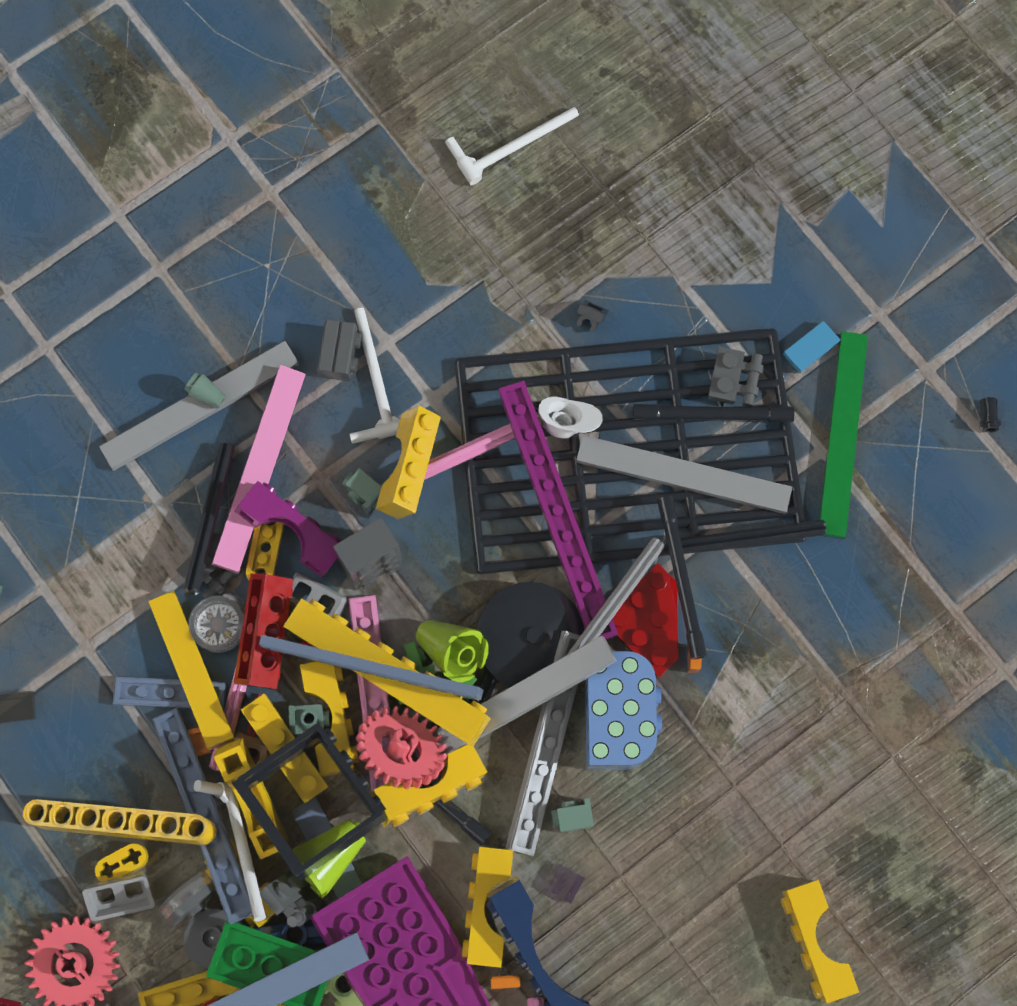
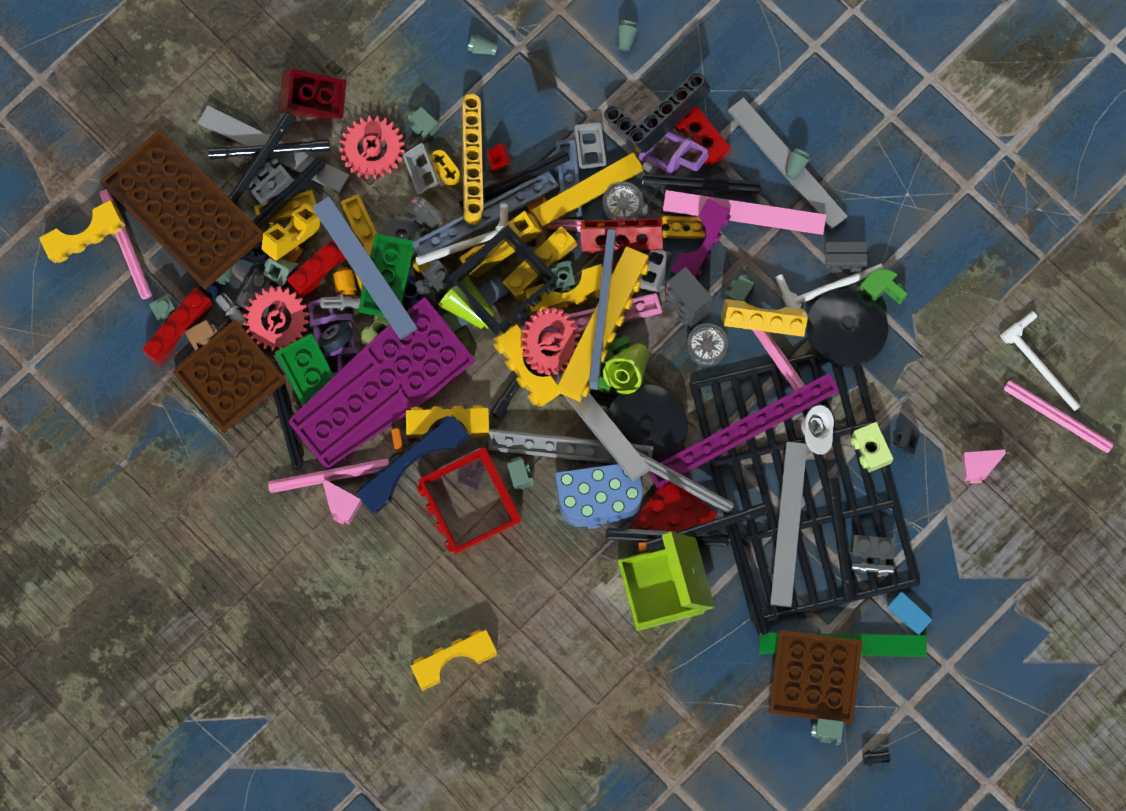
camera: 85 degrees right, 0 degrees up
none -> sand green brick [407,107,439,143]
none -> red window [416,447,522,556]
none -> black axle [459,150,570,211]
none -> red plate [487,144,511,171]
none -> light grey piece [574,123,606,169]
none -> black beam [604,72,710,153]
none -> black axle [606,528,729,547]
none -> lime container [618,532,715,631]
none -> medium lavender bar [638,116,709,175]
none -> red brick [674,106,731,168]
none -> clear piece [687,323,728,367]
none -> reddish brown plate [769,630,863,724]
none -> black dish [806,289,888,367]
none -> sand green brick [811,719,843,745]
none -> yellowish green brick [851,422,893,472]
none -> bright green brick [859,270,907,304]
none -> bright pink slope [962,450,1006,484]
none -> bright pink axle [1004,380,1114,453]

